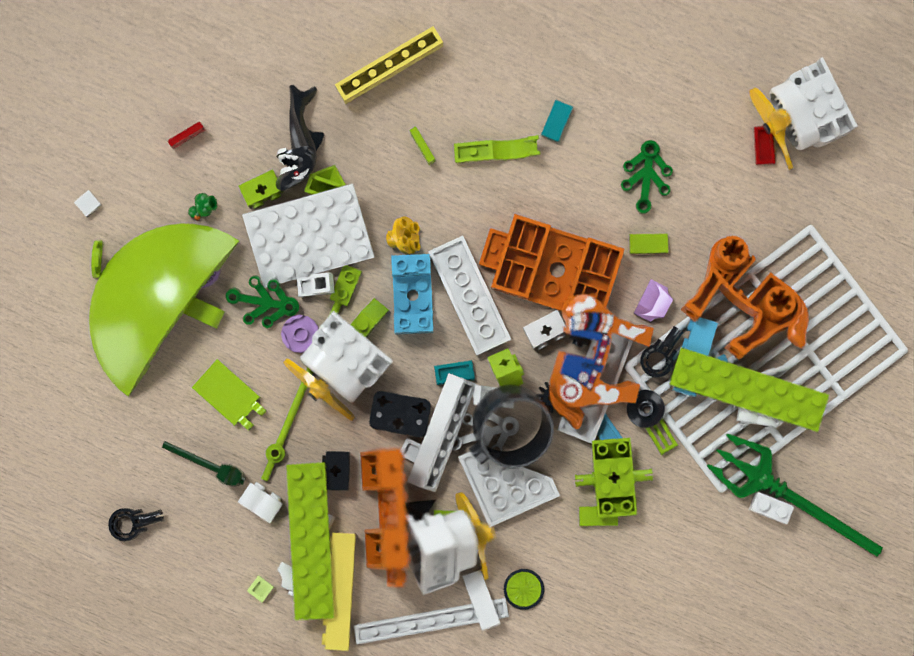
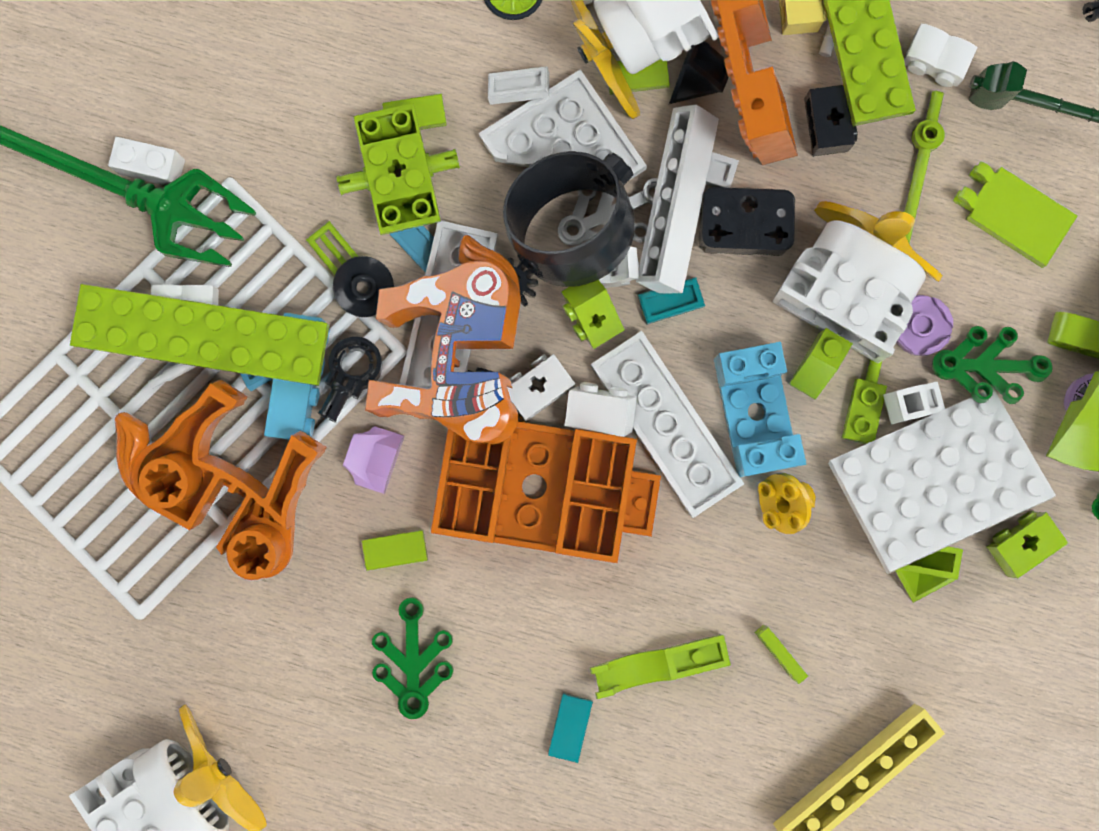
camera: 165 degrees right, 0 degrees up
black piece [276,85,324,192] -> none
red tile [753,126,775,165] -> none
none -> white tile [488,66,549,105]
none -> white brick [565,382,637,437]

